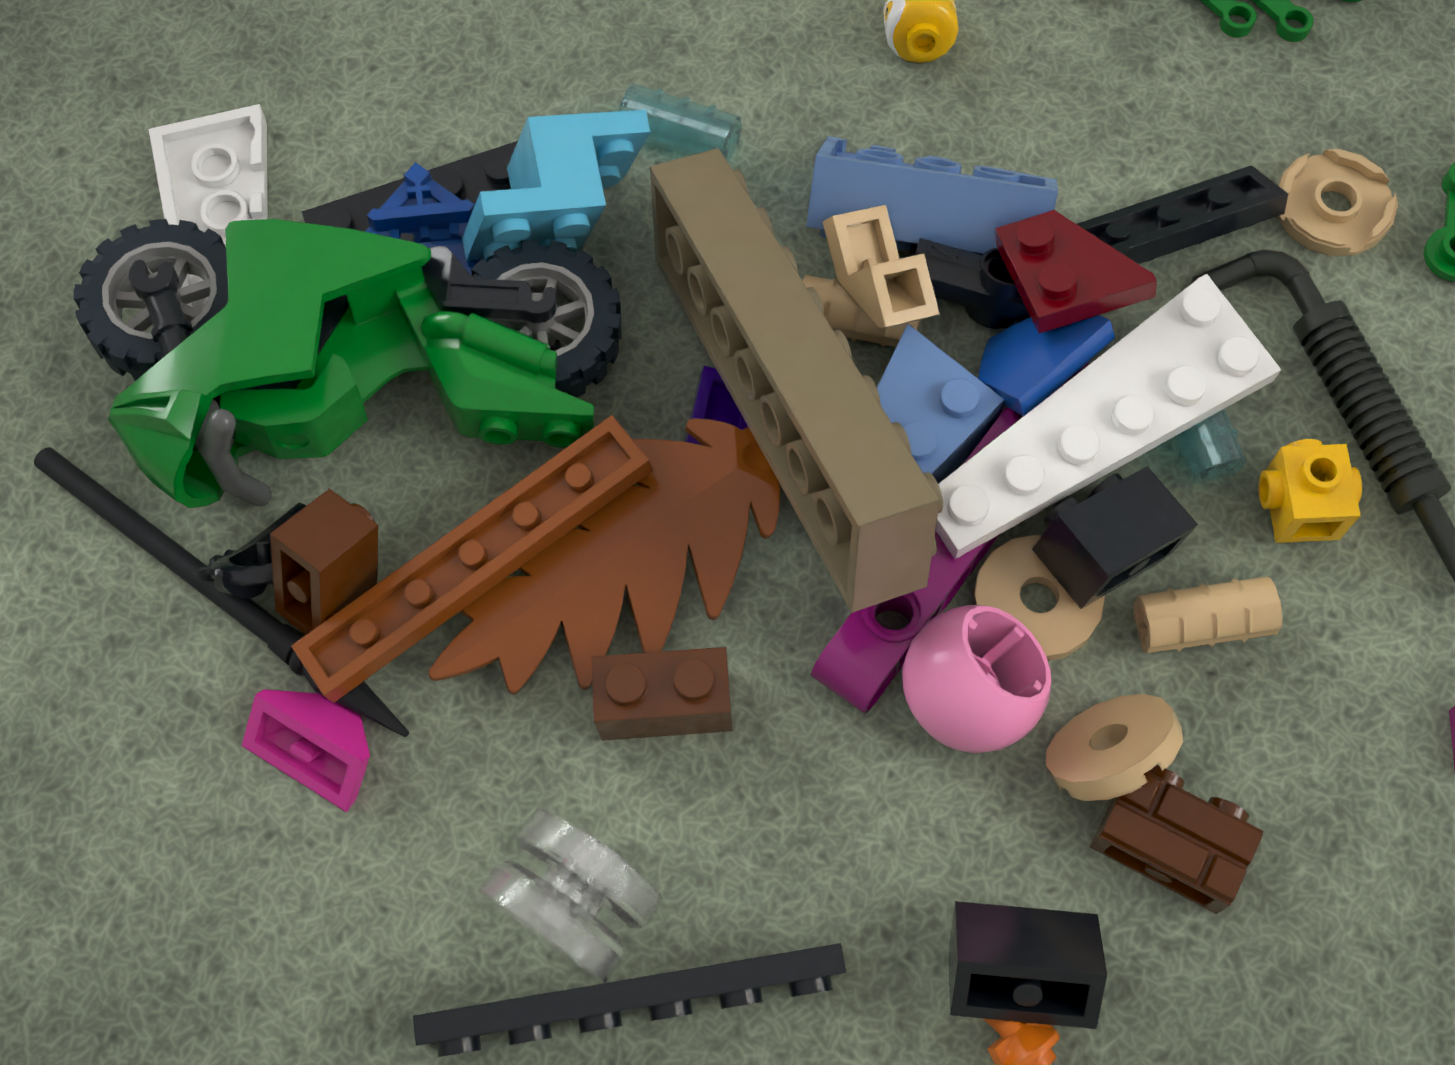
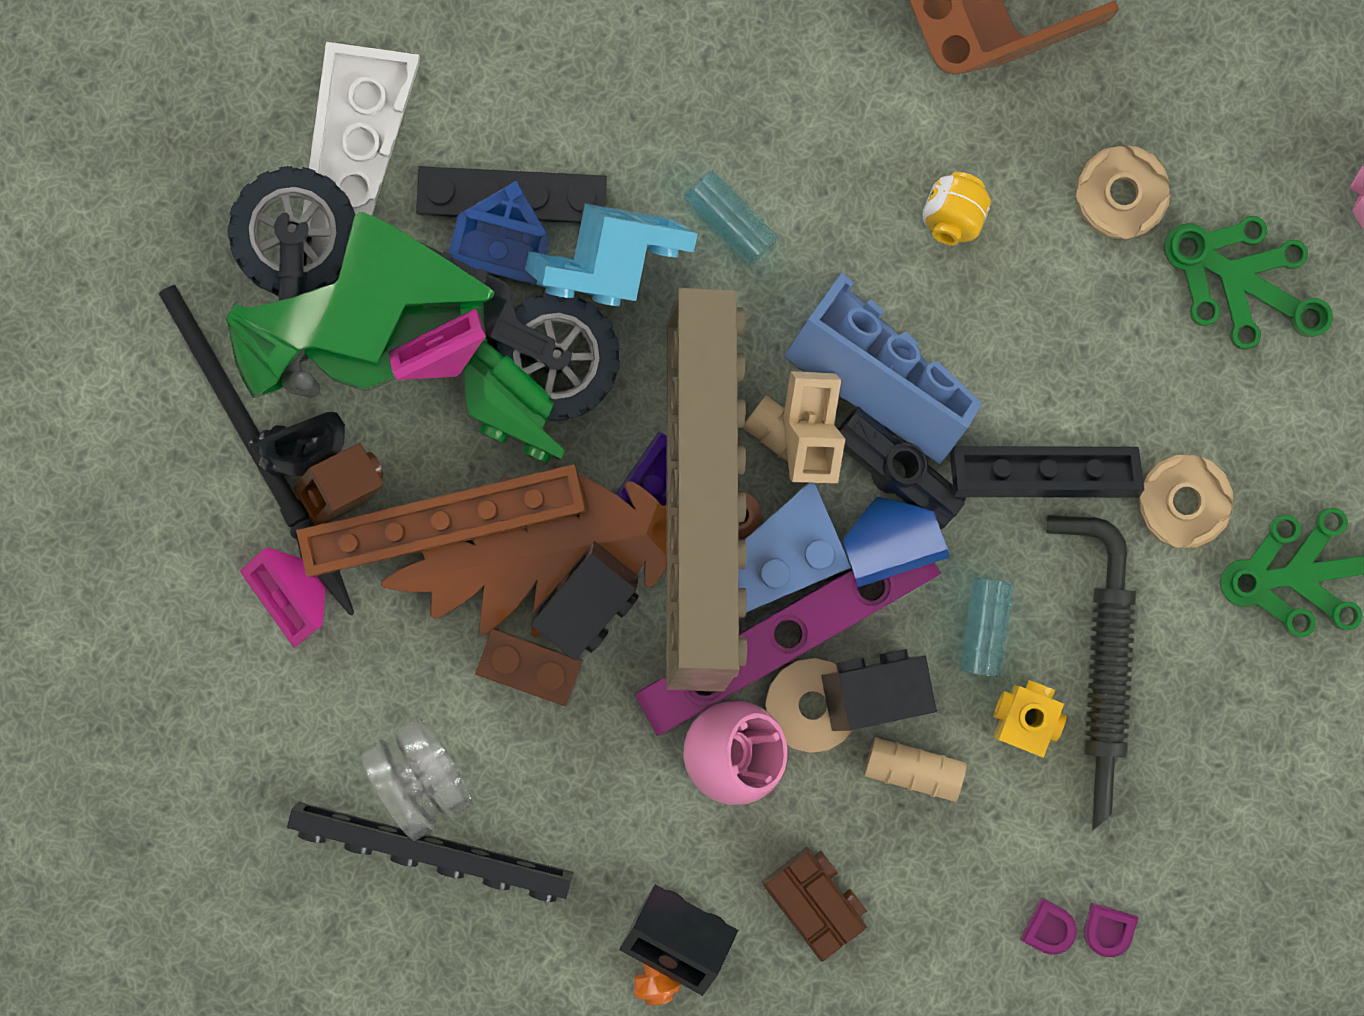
camera: 15 degrees right, 20 degrees up
white wing [935,274,1281,559] -> none
dark red wing [995,210,1157,334] -> none
tan tile [1046,694,1183,801] -> none
none -> dark pink slope [388,309,486,380]
none -> black brick [530,541,639,660]

